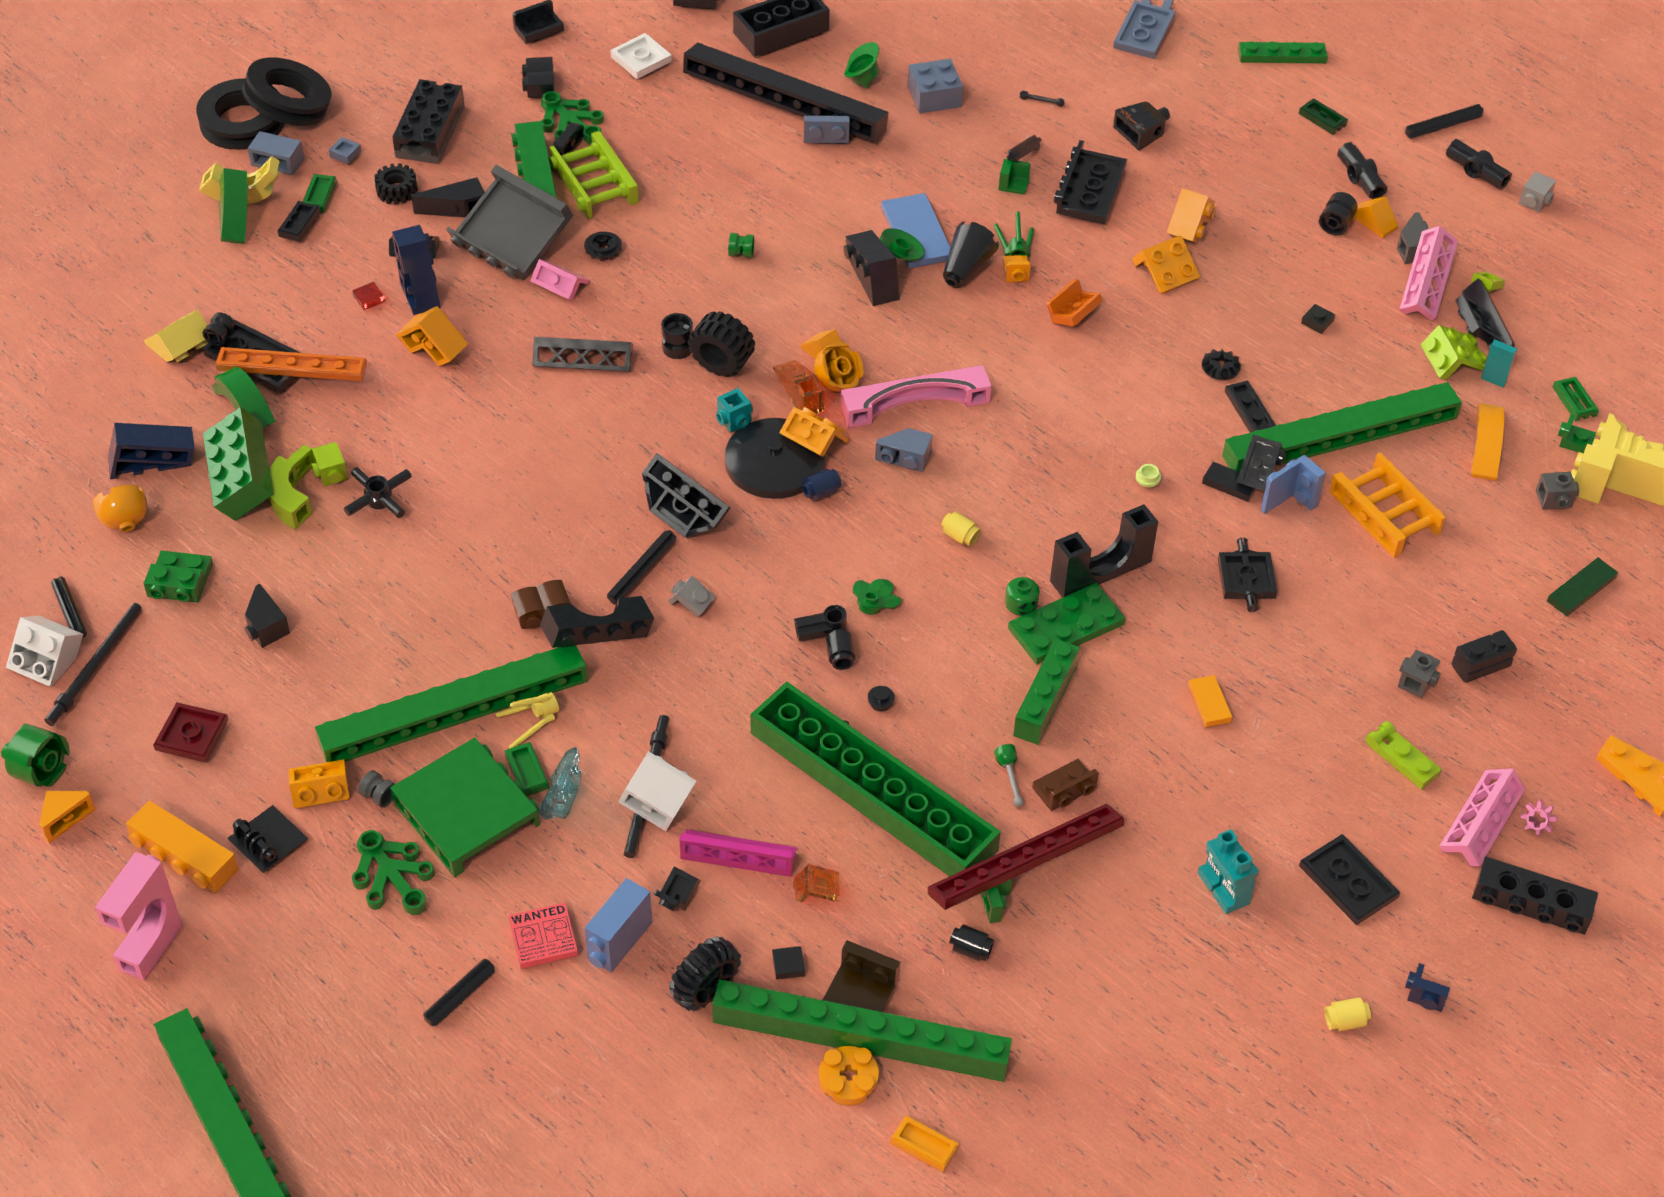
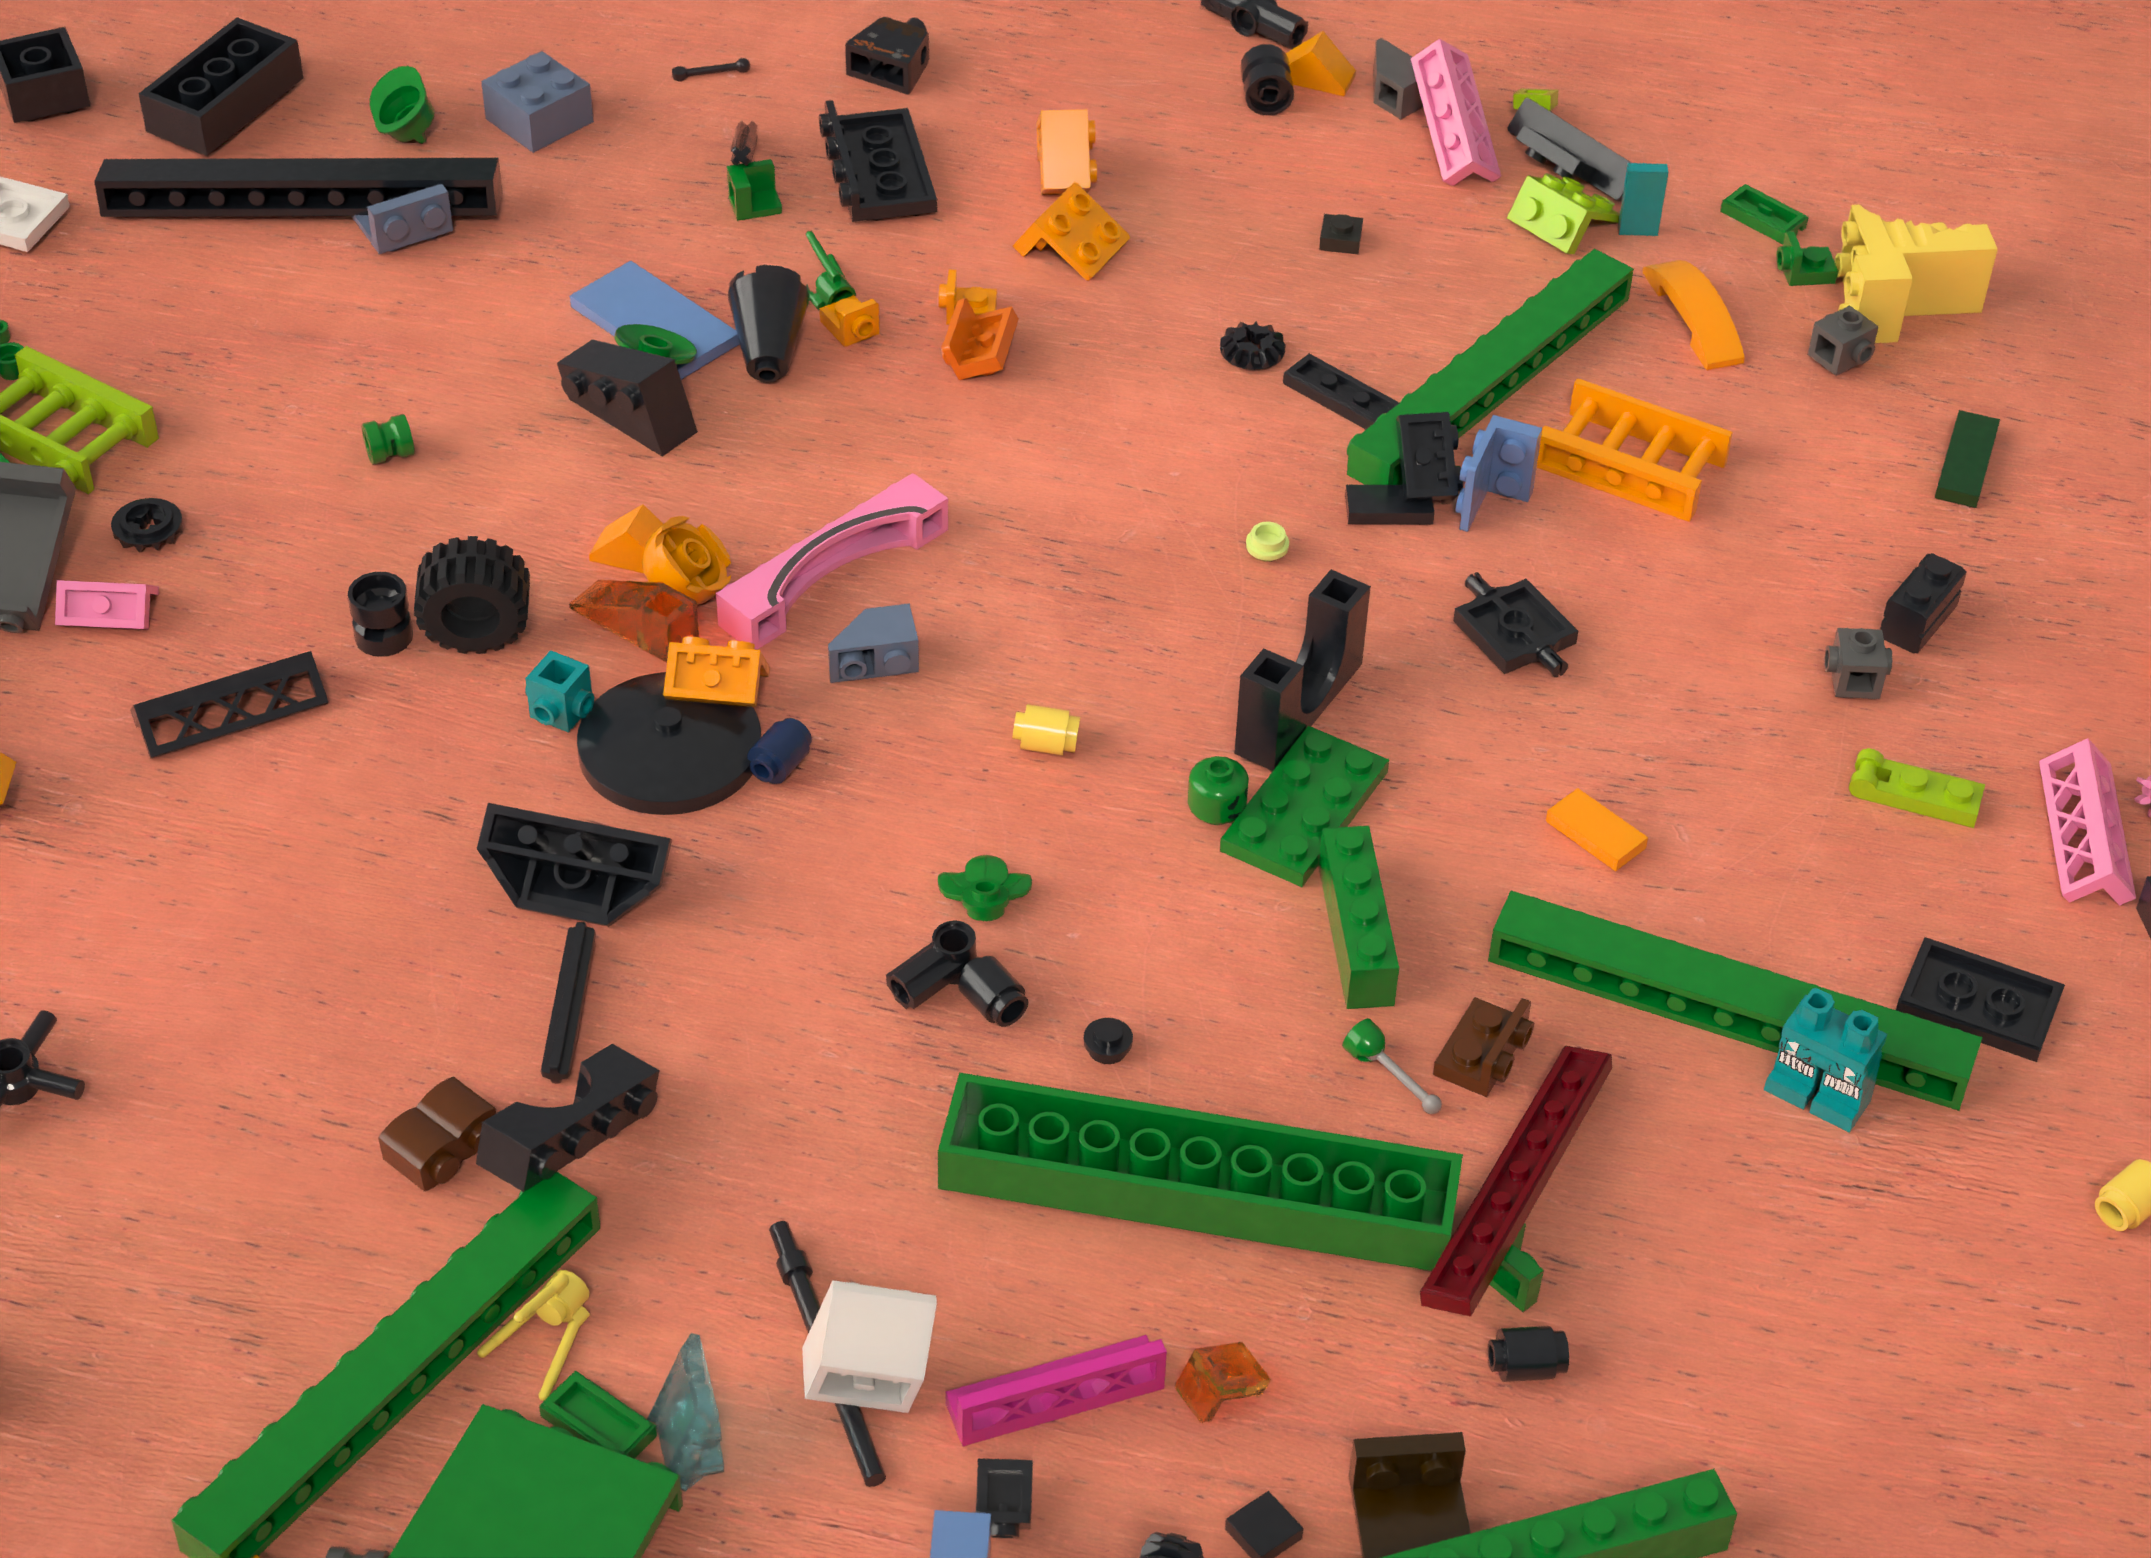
camera: 30 degrees left, 5 degrees down
light grey bracket [668,576,715,617] -> none
none -> light orange bracket [939,269,997,325]
none -> green brick [1488,890,1983,1111]

